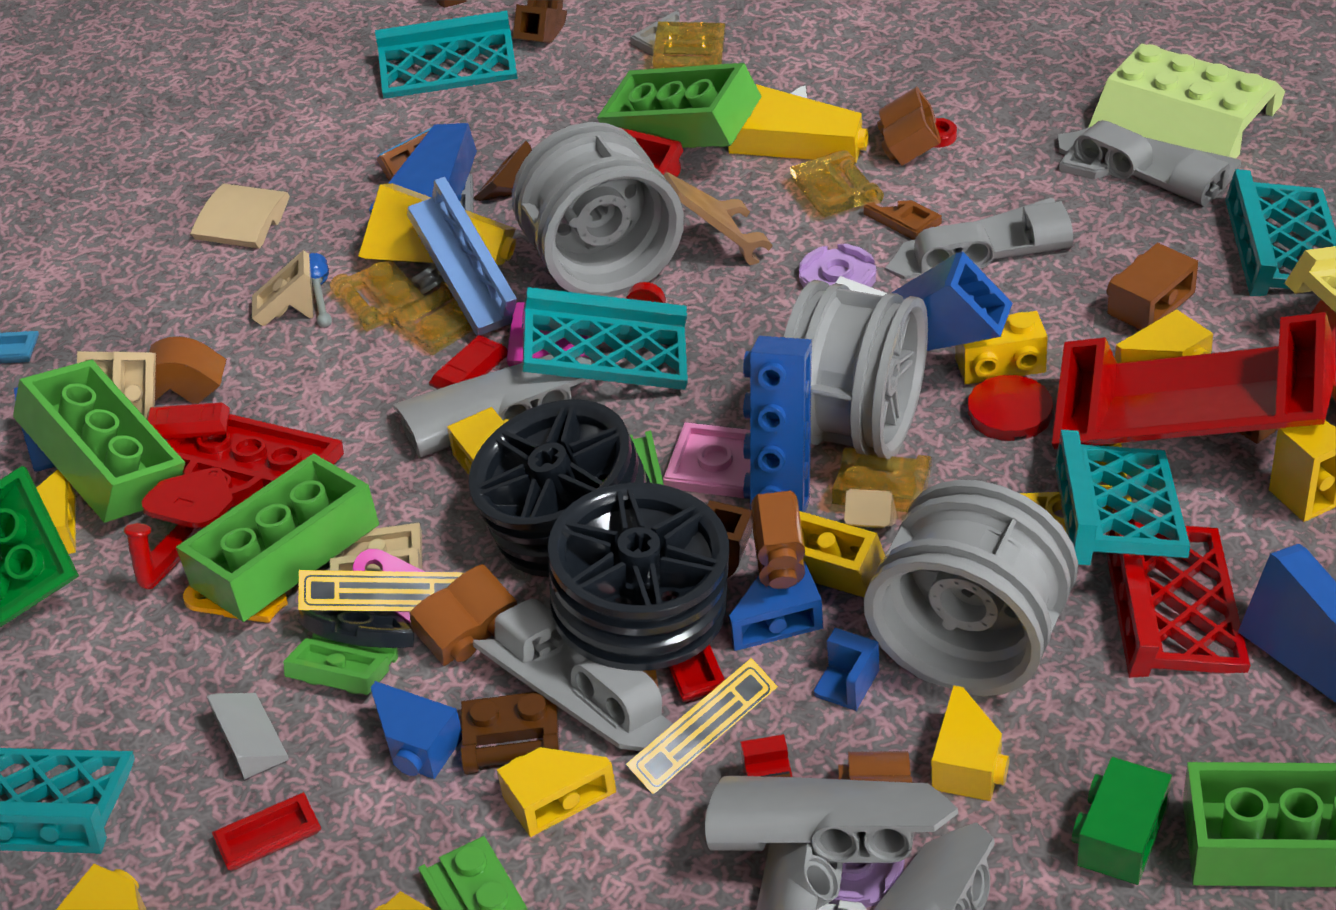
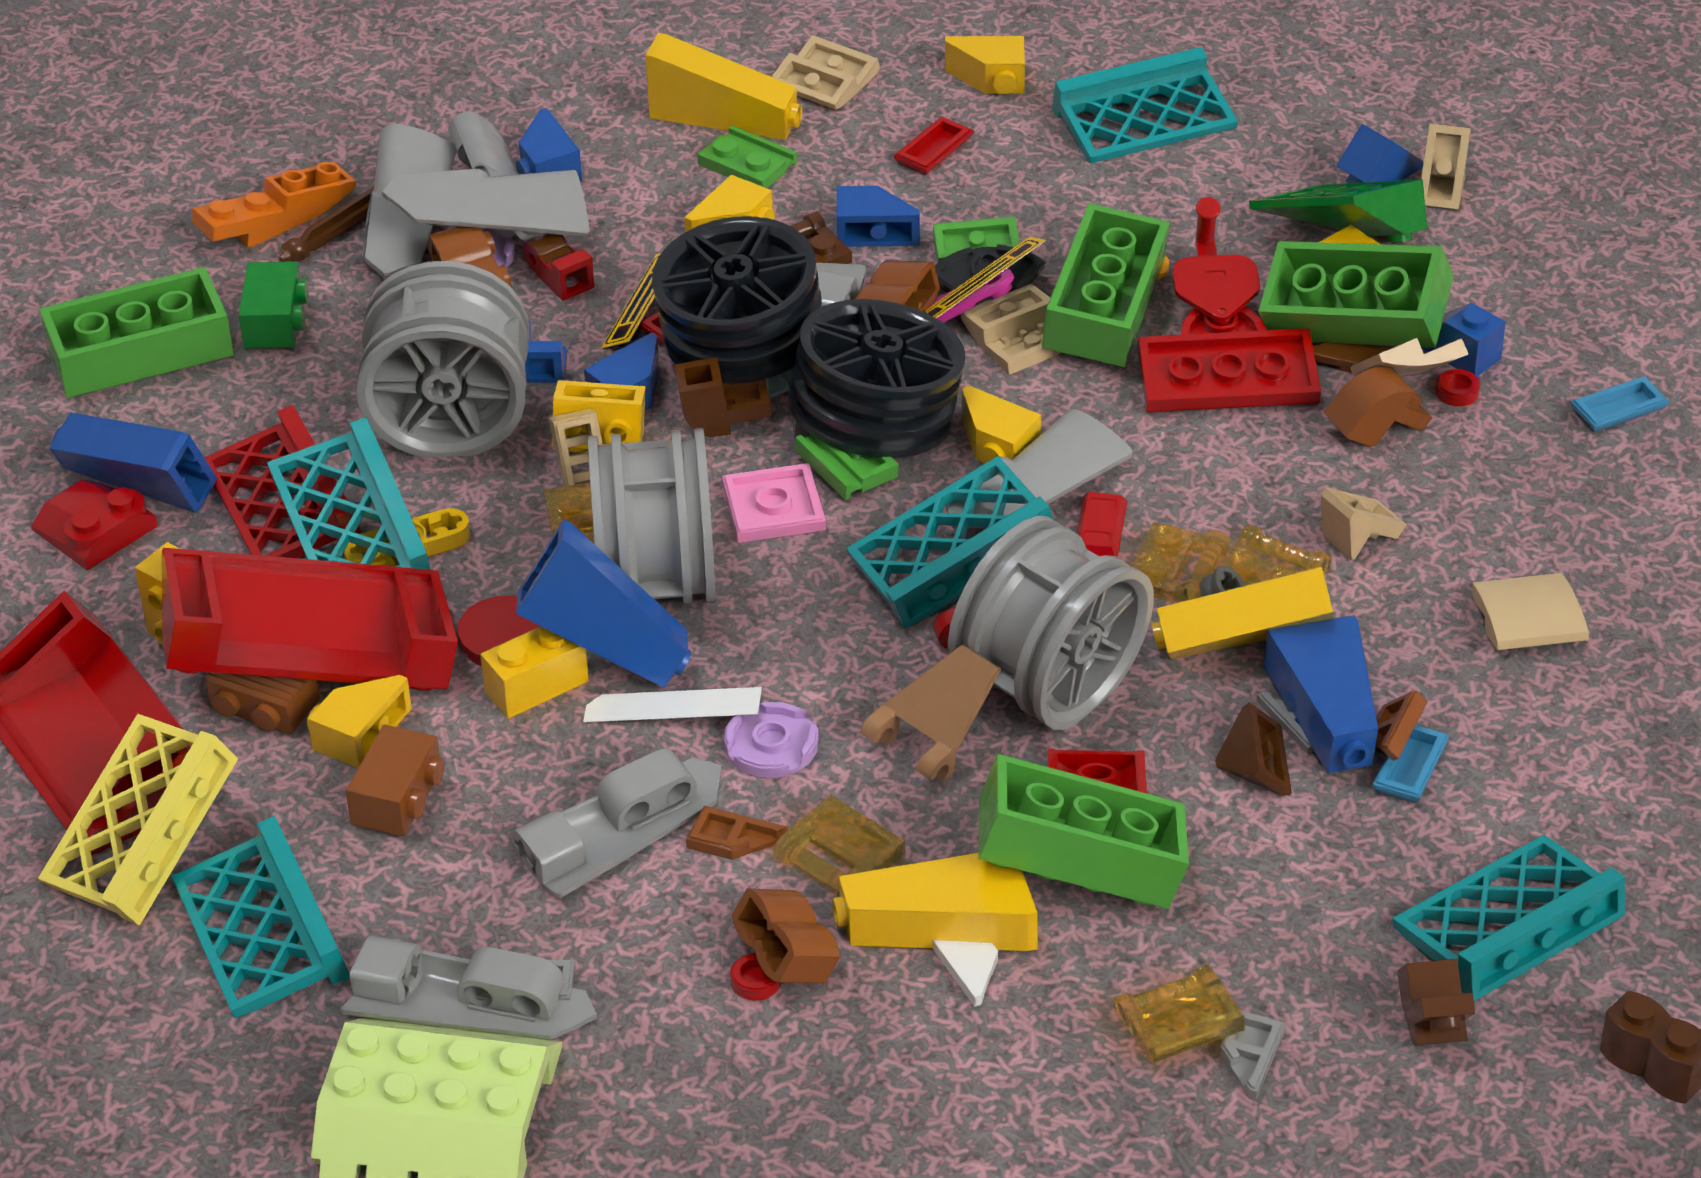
camera: 150 degrees right, 0 degrees up
red tile [146,402,230,439] -> none
light grey slope [207,693,289,780] -> none
hinge [309,253,332,328] -> none
medium blue fence [407,177,517,336] -> none
blue brick [743,336,812,512] -> none
dark orange brick [751,490,805,589] -> none

